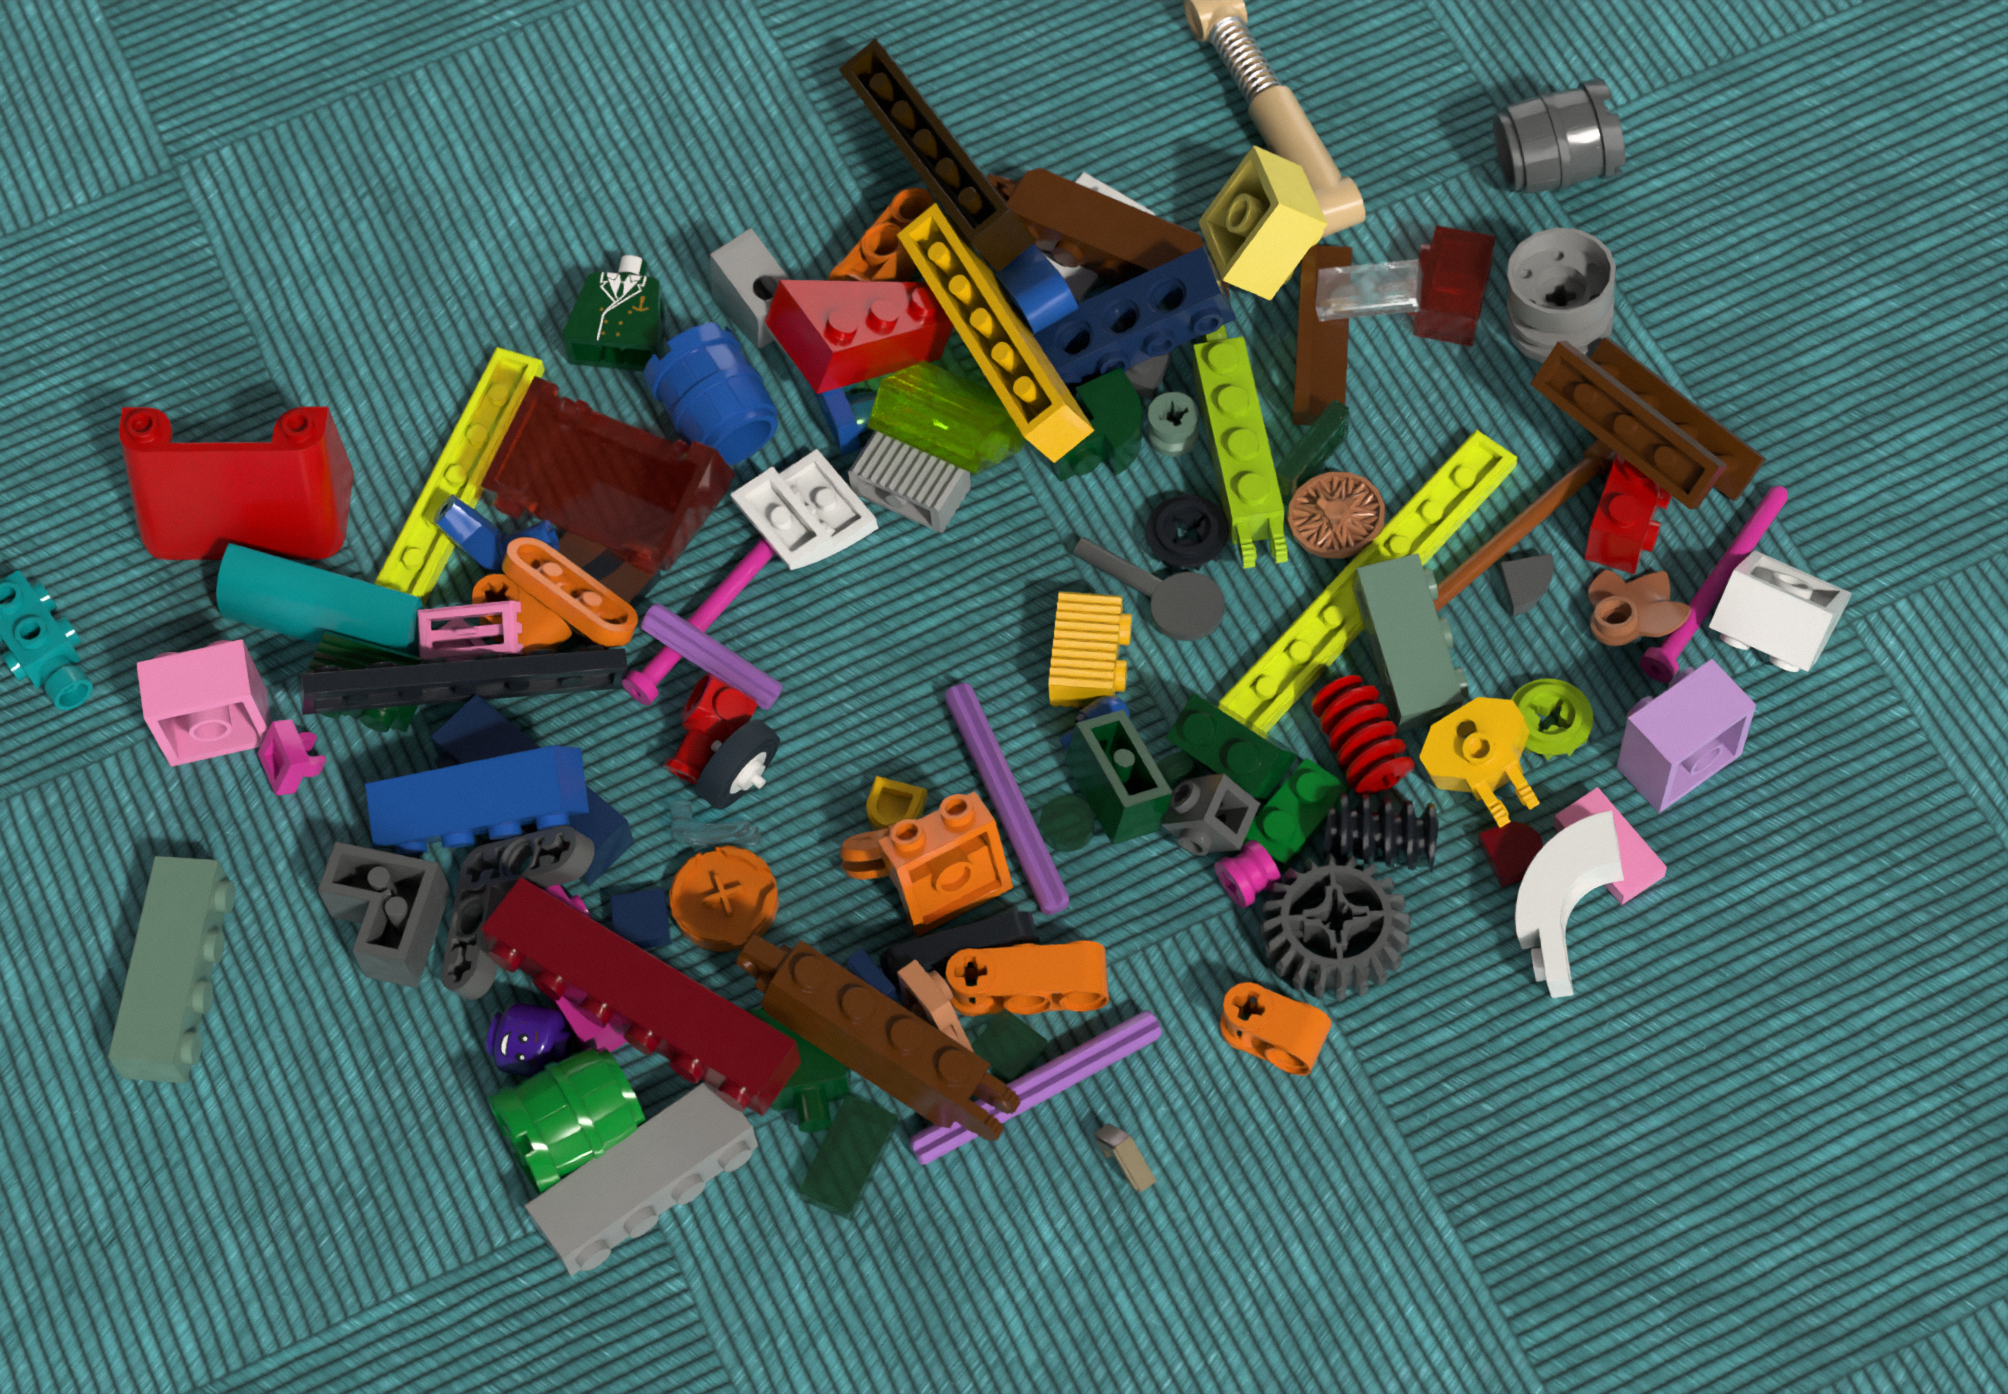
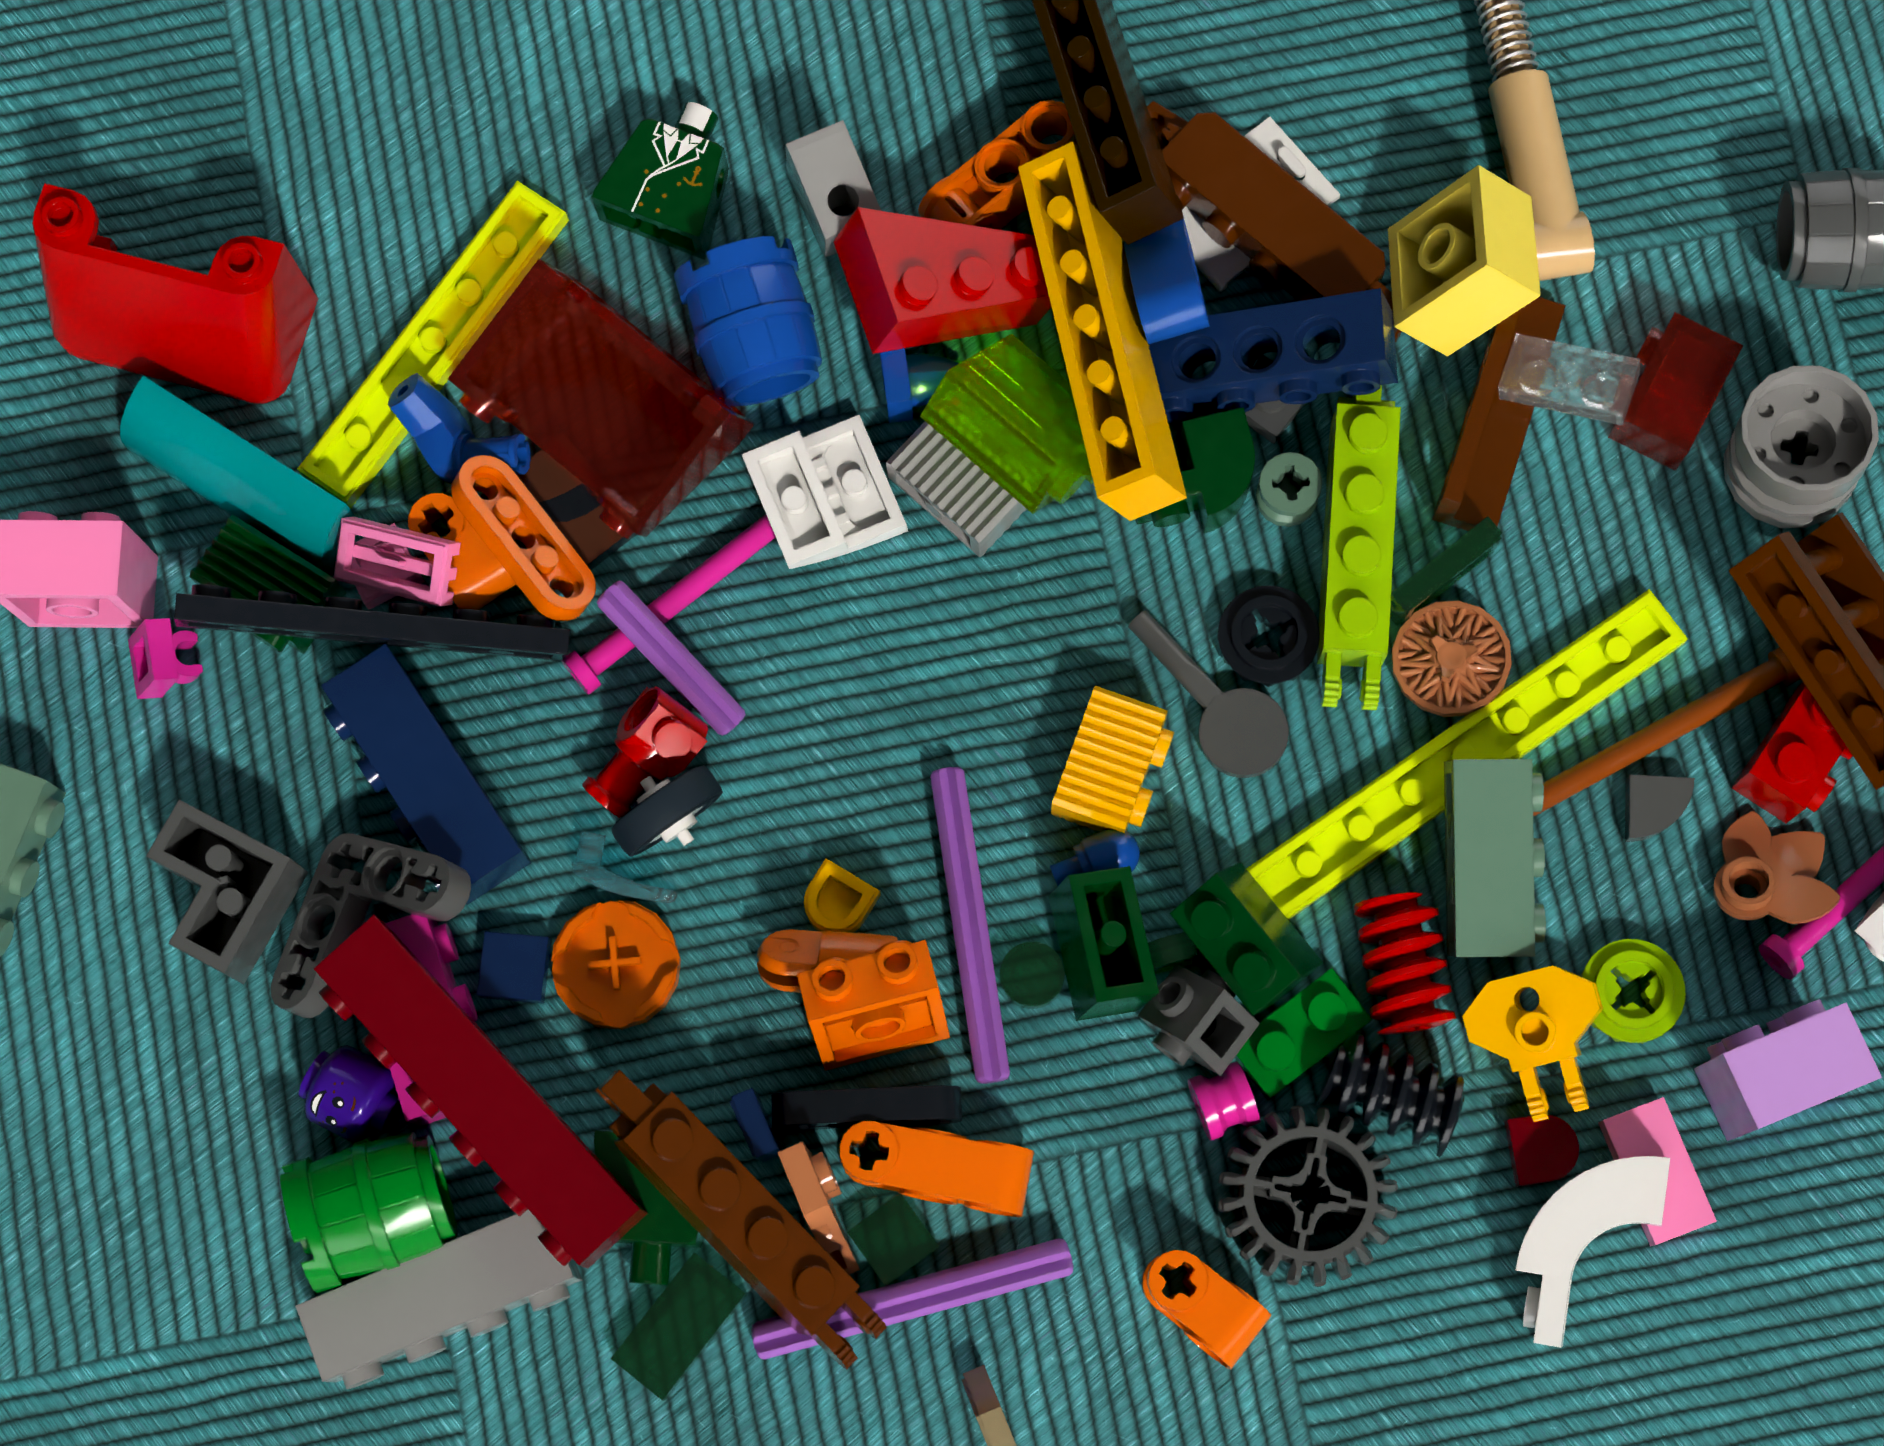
camera: 15 degrees right, 15 degrees up
blue brick [365,745,589,857] -> none

